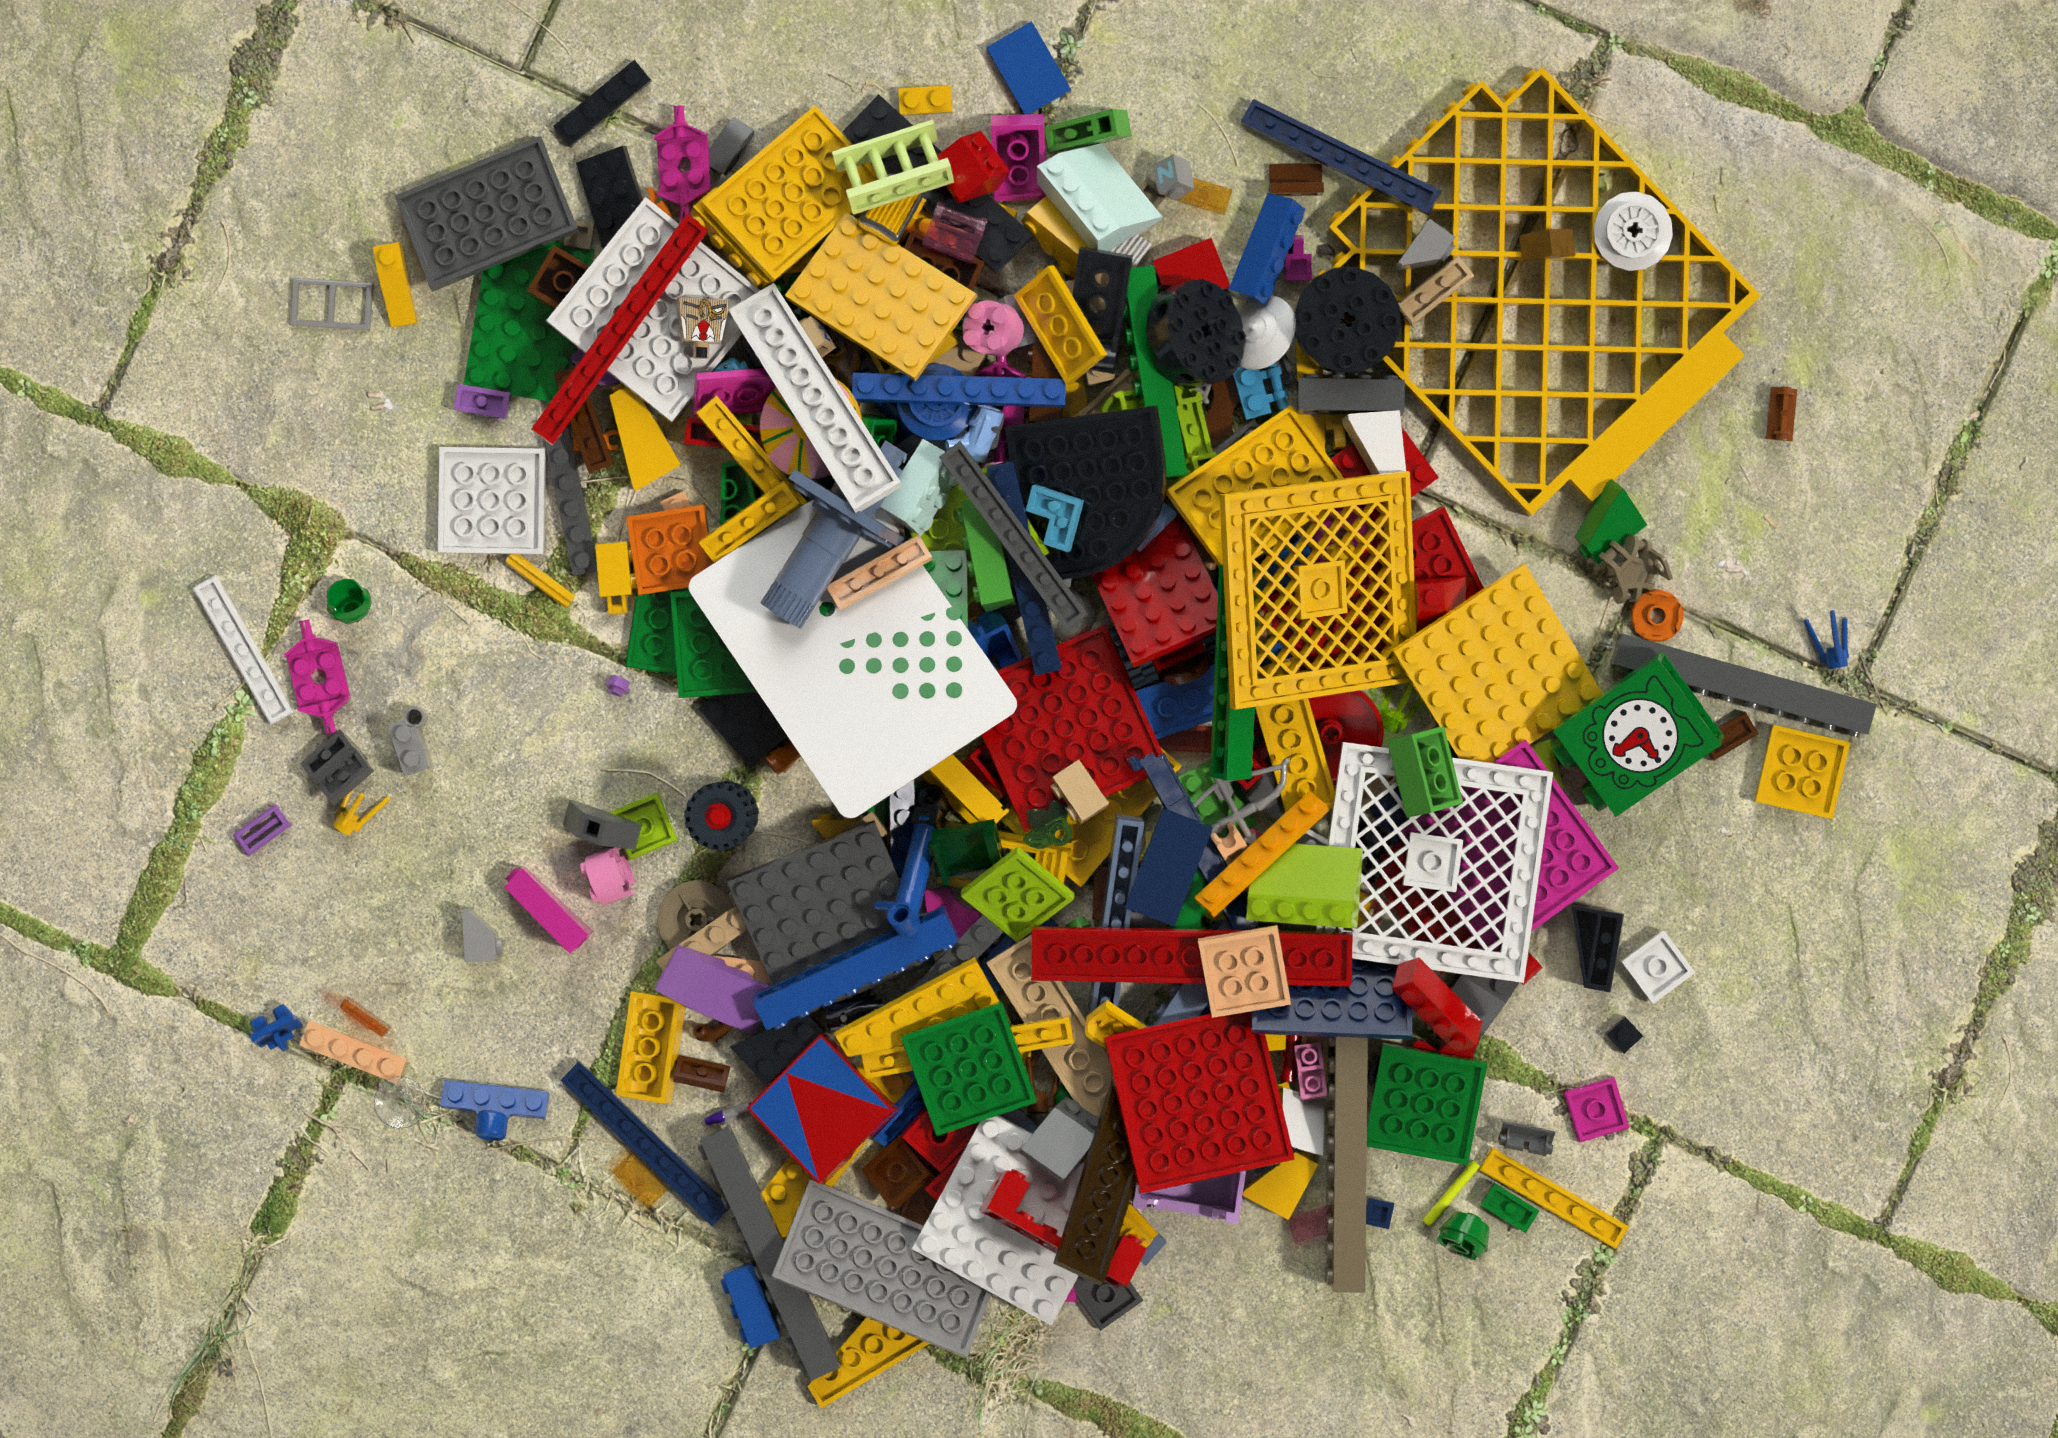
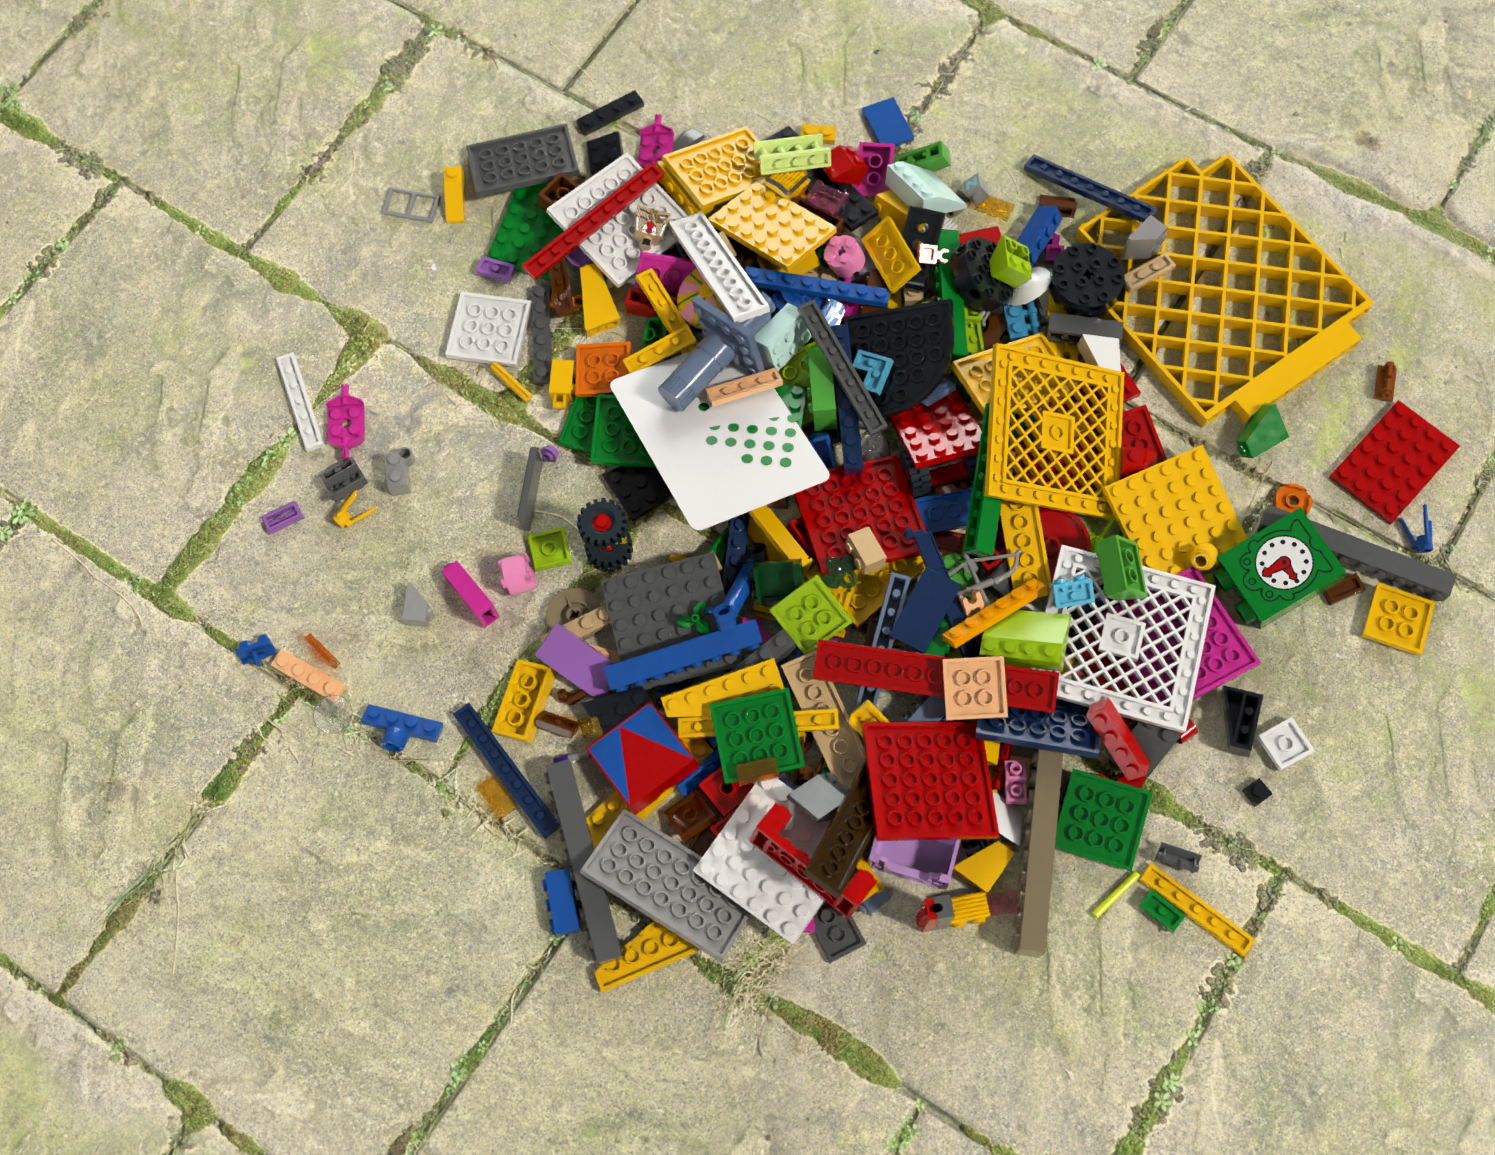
camera: 10 degrees right, 20 degrees down
green piece [327,579,372,625] -> none
dark grey slope [563,800,642,850] -> none
orange cone [766,742,801,775] -> none
dark blue plate [1366,1197,1395,1229] -> none
green cone [1437,1212,1490,1260] -> none
pearl gold slope [1519,229,1575,262] -> none
dark pink tile [1563,1077,1630,1143] -> none
white piece [1593,192,1673,271] -> none
dark tan piece [1599,534,1673,604] -> none
none -> dark grey tile [517,447,543,531]
none -> clear yellow plate [578,717,603,738]
none -> green plant [677,601,710,635]
none -> clear orange tile [736,757,780,787]
none -> piece [916,895,955,933]
none -> plate [917,244,949,265]
none -> yellow brick [948,891,990,929]
none -> lime slope [989,235,1032,288]
none -> medium azure bracket [1049,575,1095,609]
none -> yellow head [1190,543,1218,571]
none -> red plate [1329,400,1460,525]

